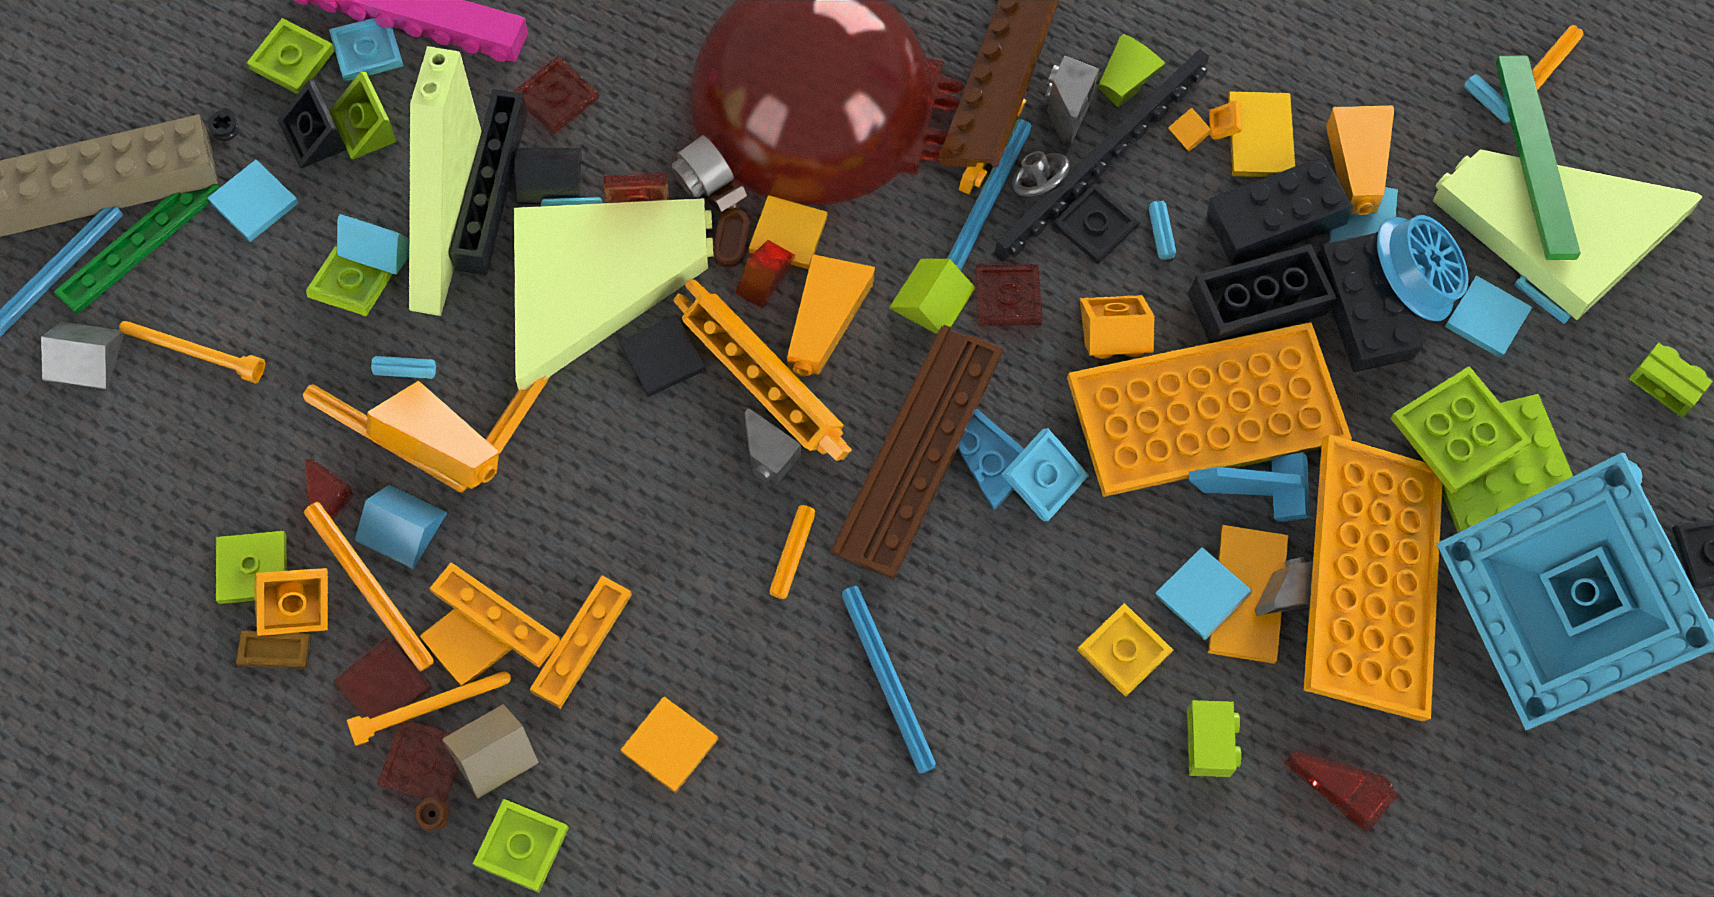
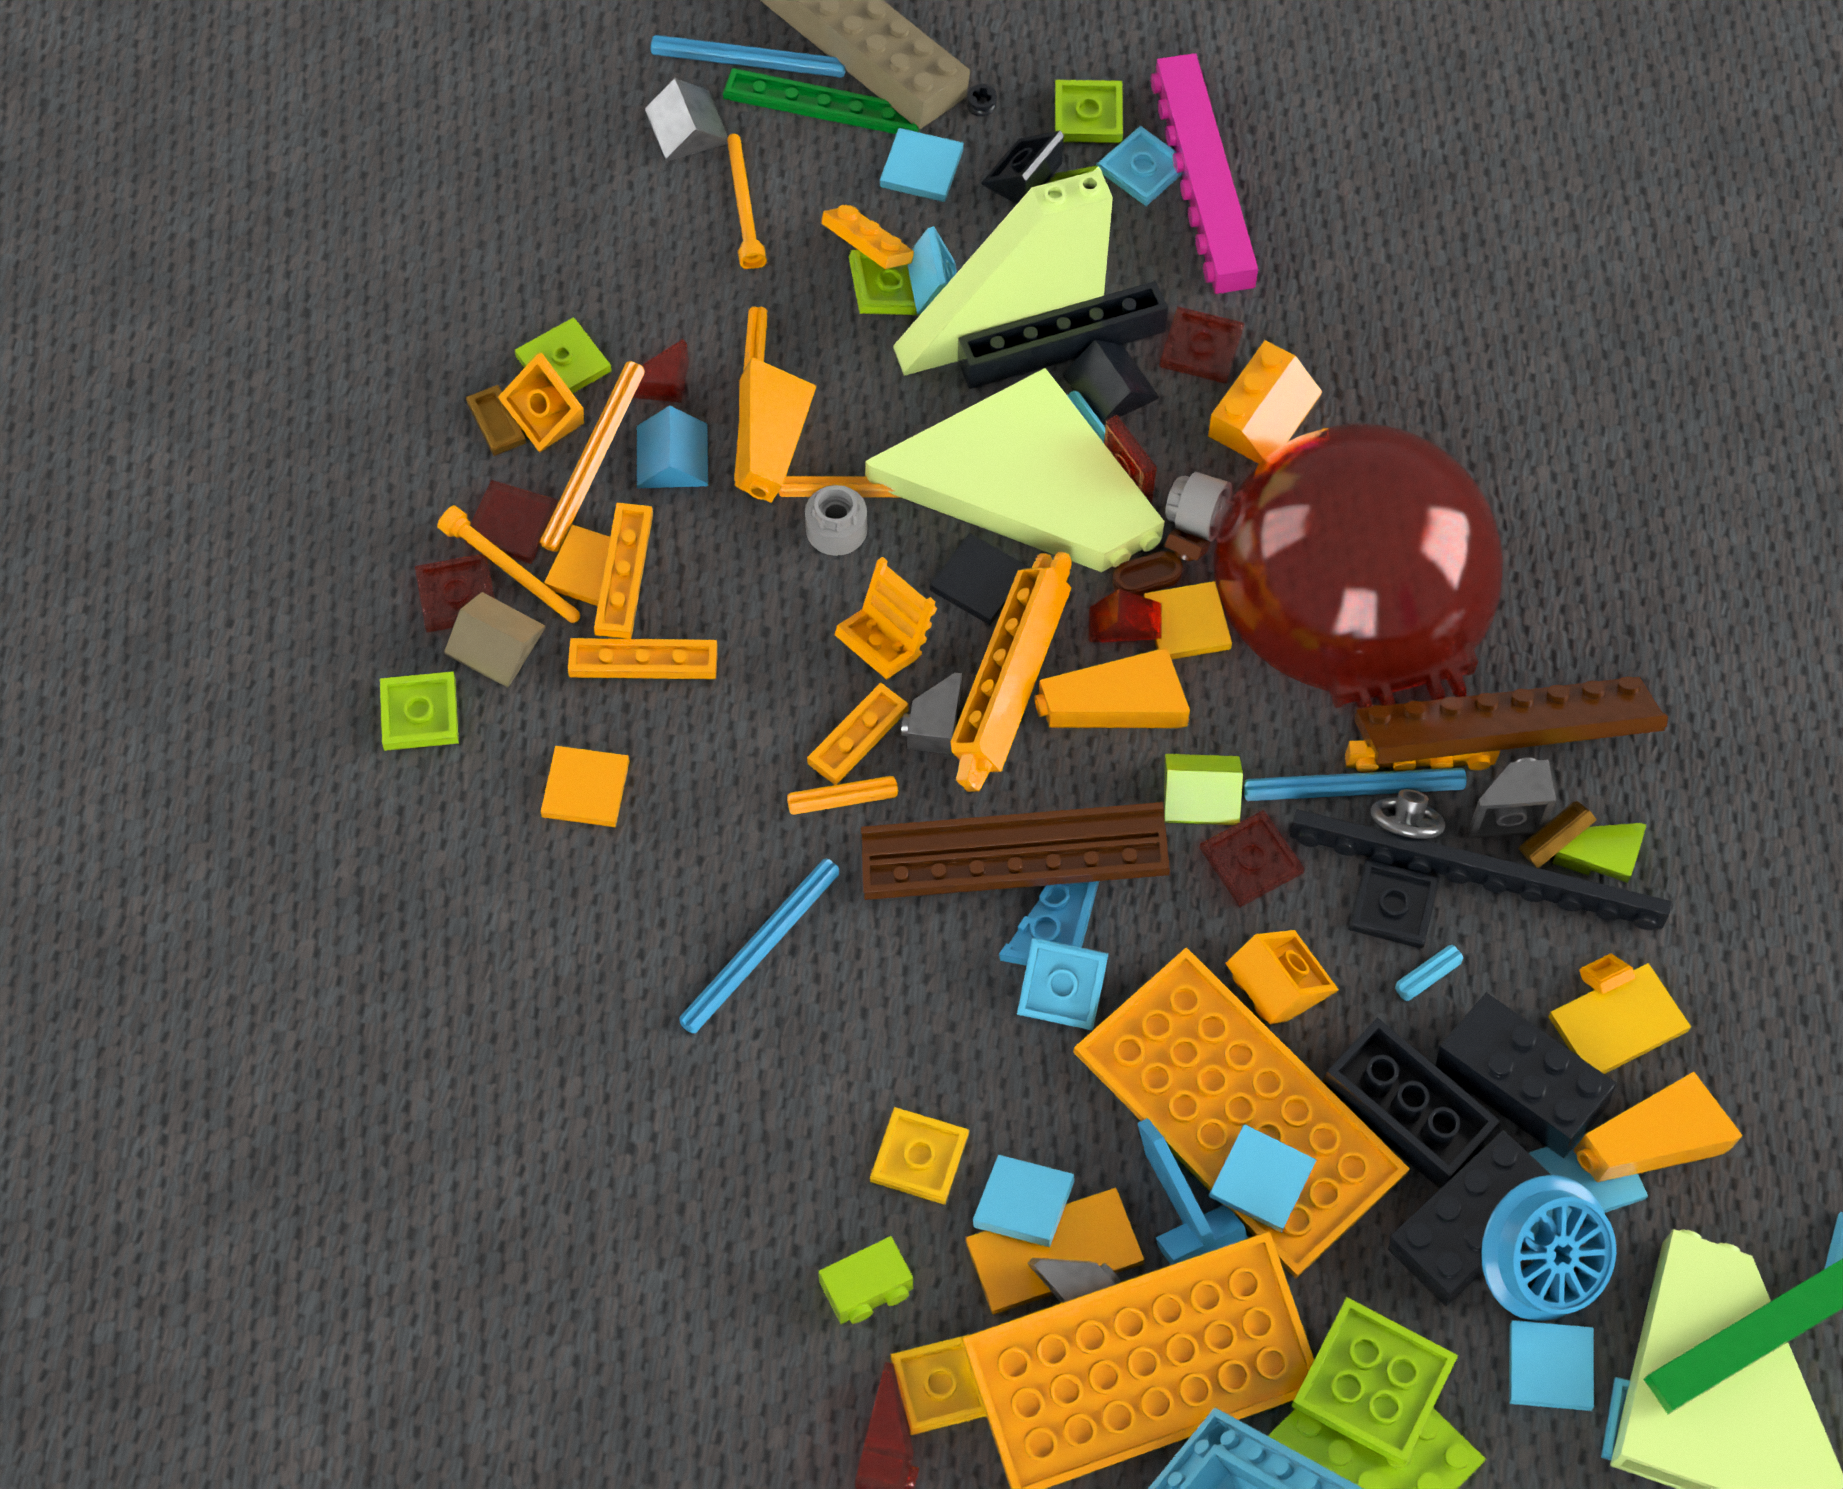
camera: 65 degrees right, 5 degrees down
medium azure axle [371,356,436,379] -> none
reddish brown plate [415,796,450,831] -> none
light orange tile [1168,108,1212,152] -> none
none -> light grey piece [805,485,867,556]
none -> light orange plate [807,682,909,785]
none -> light orange plate [821,205,914,269]
none -> light orange plate [834,557,937,680]
none -> yellow tile [890,1335,986,1435]
none -> light orange slope [1208,340,1322,469]
none -> medium azure tile [1209,1124,1316,1233]
none -> pearl gold tile [1518,801,1597,868]

